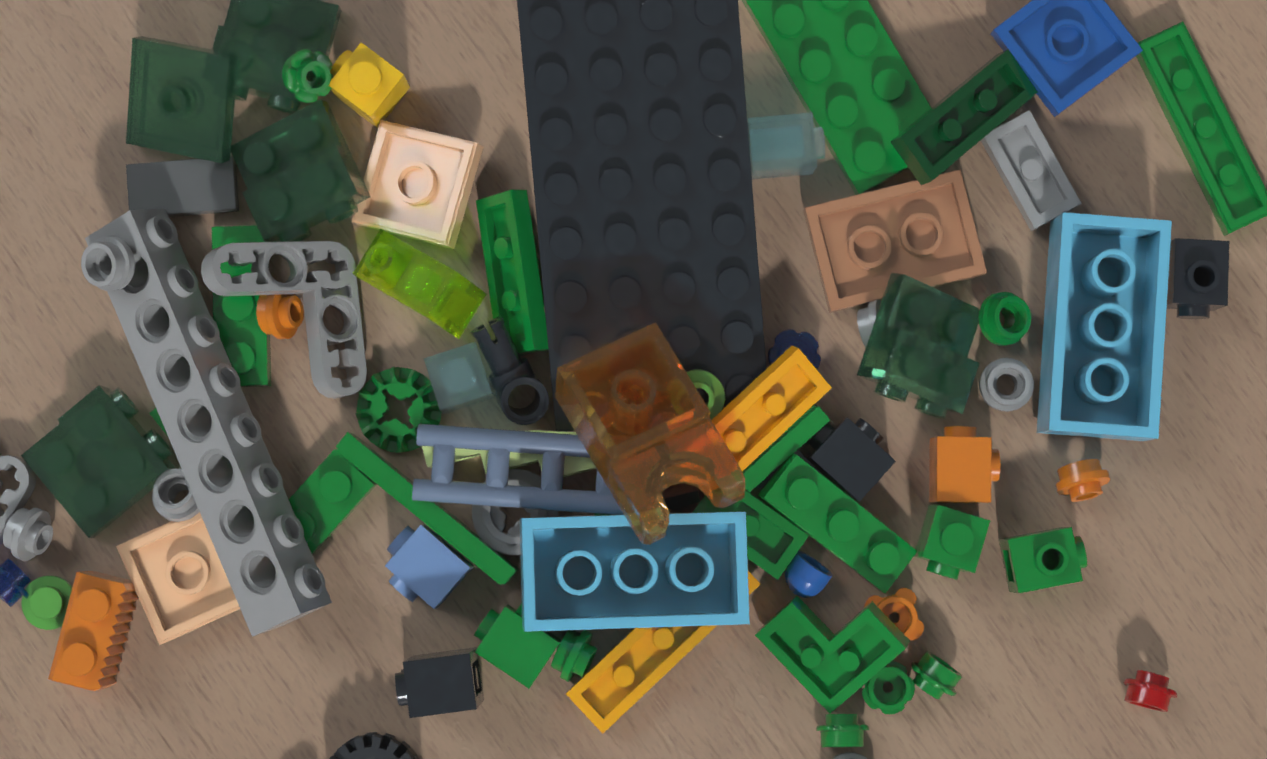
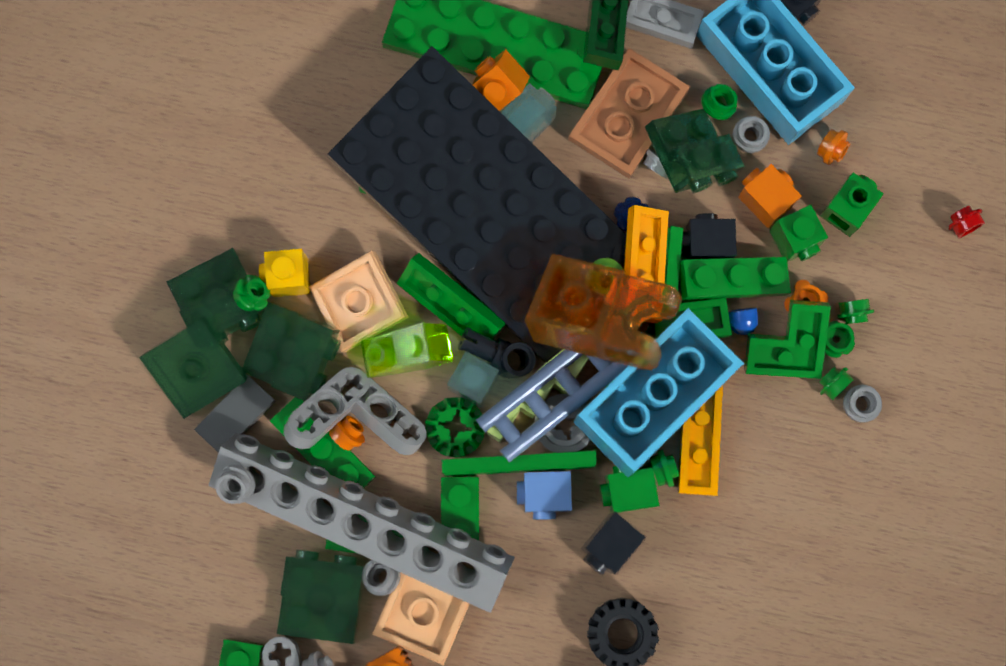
camera: 40 degrees left, 5 degrees down
none -> orange brick [472,49,530,111]

